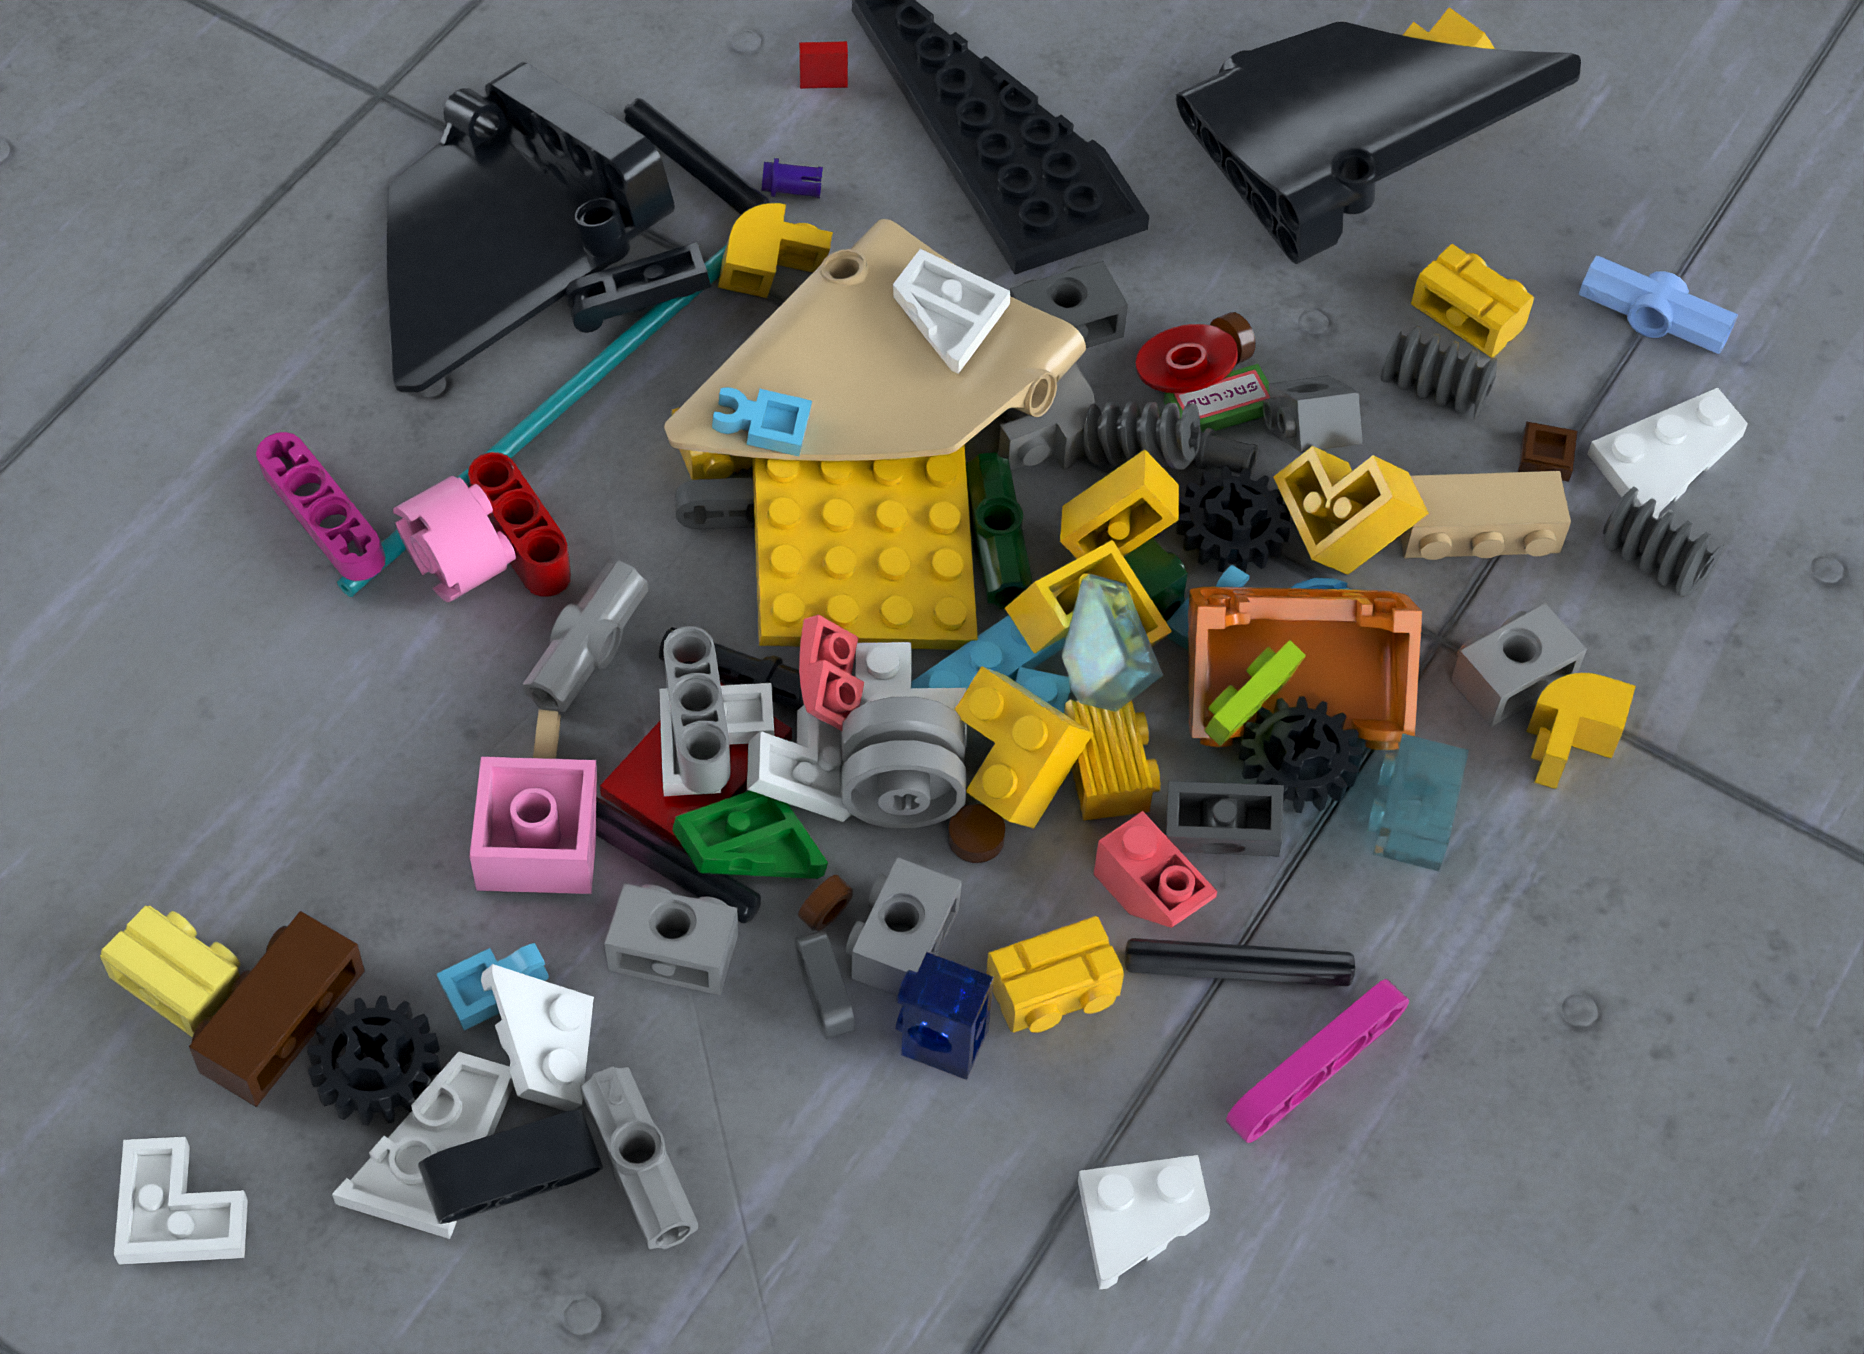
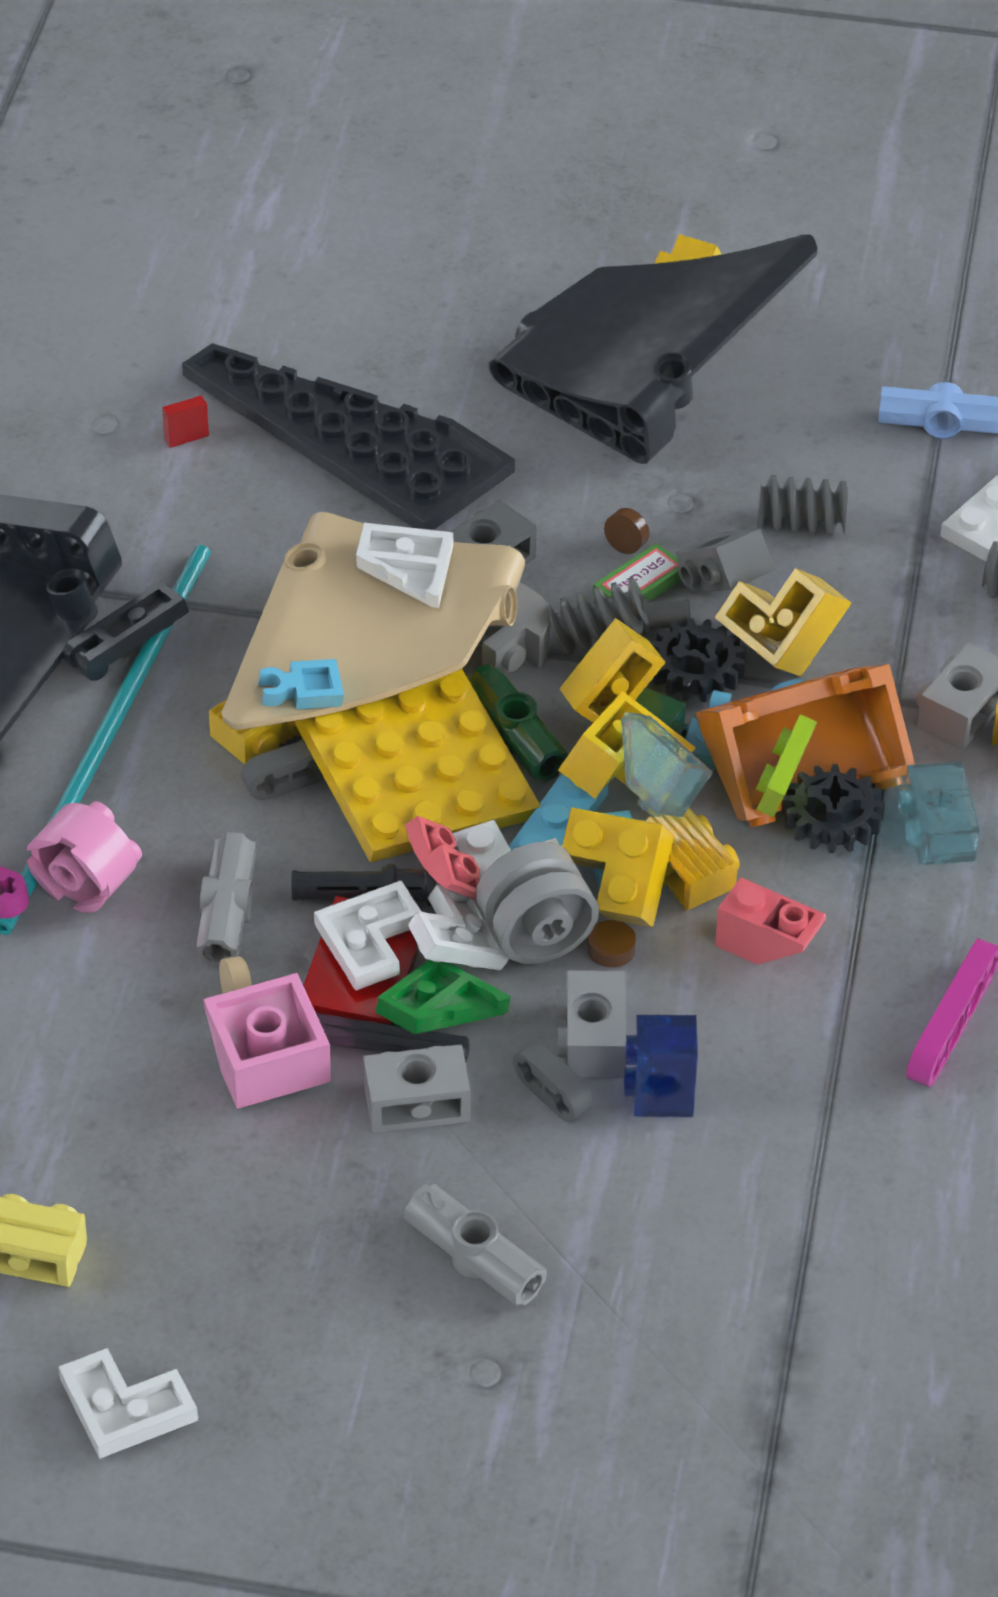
camera: 20 degrees left, 10 degrees down
reddish brown brick [189,911,365,1107] -> none
black gear [307,995,441,1126] -> none
white wing [332,1052,514,1239] -> none
black beam [418,1109,603,1224] -> none
medium azure plate [437,943,549,1031] -> none
red beam [468,452,571,597] -> none
white wing [481,964,594,1112] -> none
black axle [624,98,770,215] -> none
light grey beam [663,626,731,794] -> none
yellow brick [718,203,833,298] -> none
dark purple pin [761,158,823,199] -> none
reddish brown tile [798,875,853,931] -> none
yellow brick [986,916,1124,1033] -> none
white wing [1078,1155,1210,1290] -> none
black axle [1125,938,1355,986] -> none
red dish [1136,324,1238,393] -> none
dark grey brick [1166,781,1284,857] -> none
tan brick [1400,471,1571,560] -> none
yellow brick [1411,244,1535,358] -> none
reddish brown tile [1518,421,1578,482] -> none

